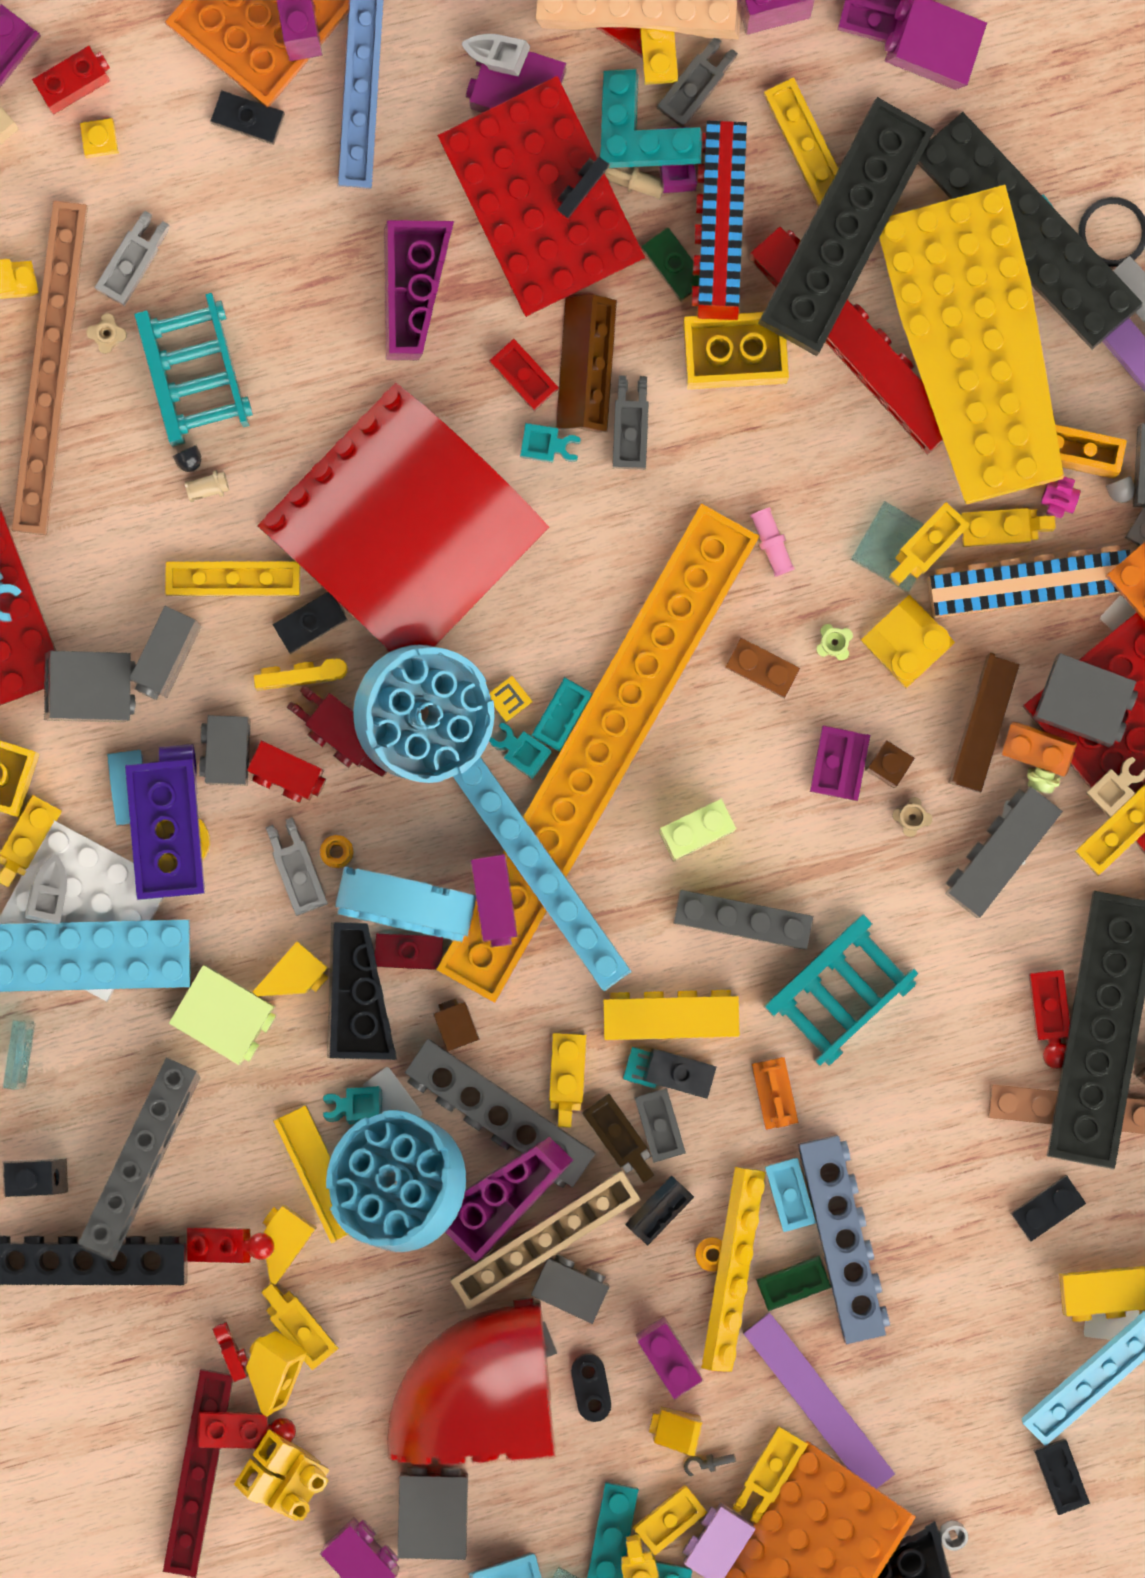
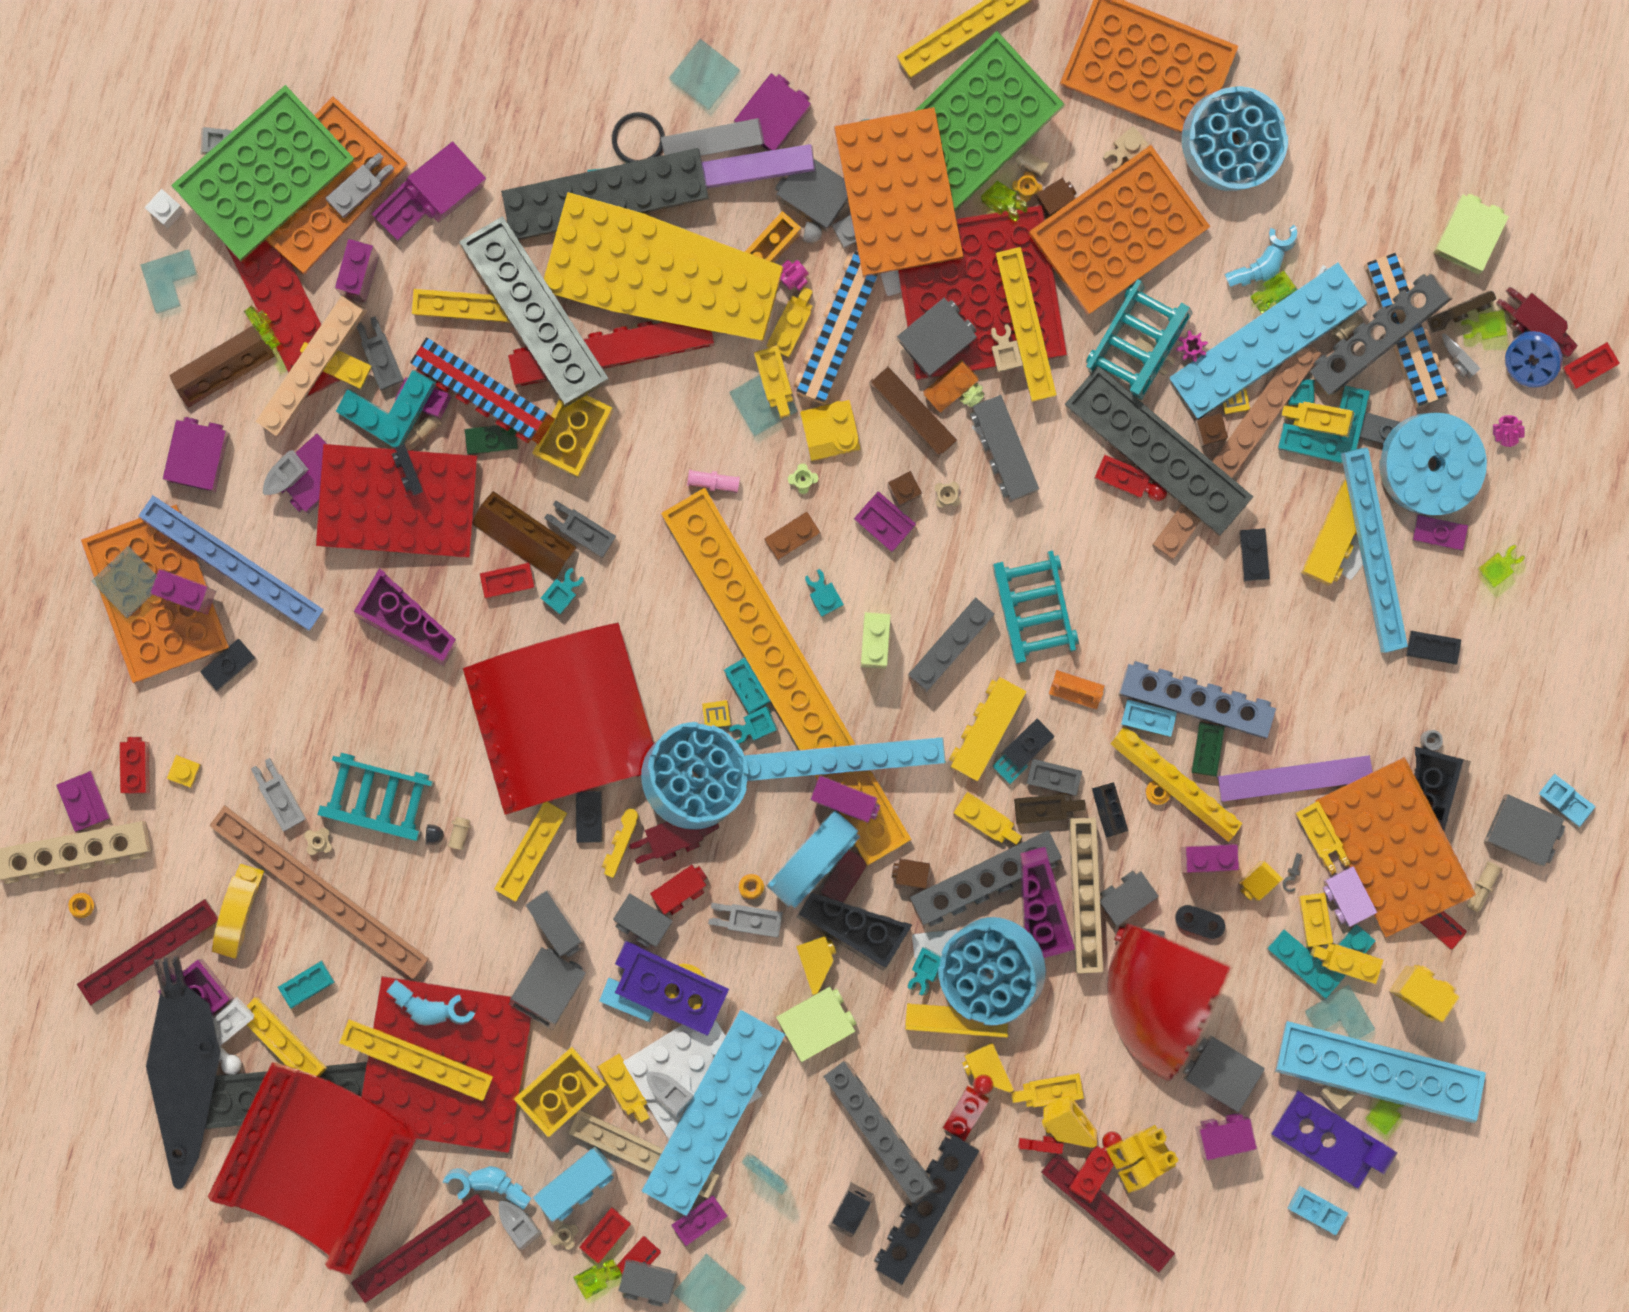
camera: 60 degrees left, 0 degrees up
none -> teal plate [805,569,844,617]

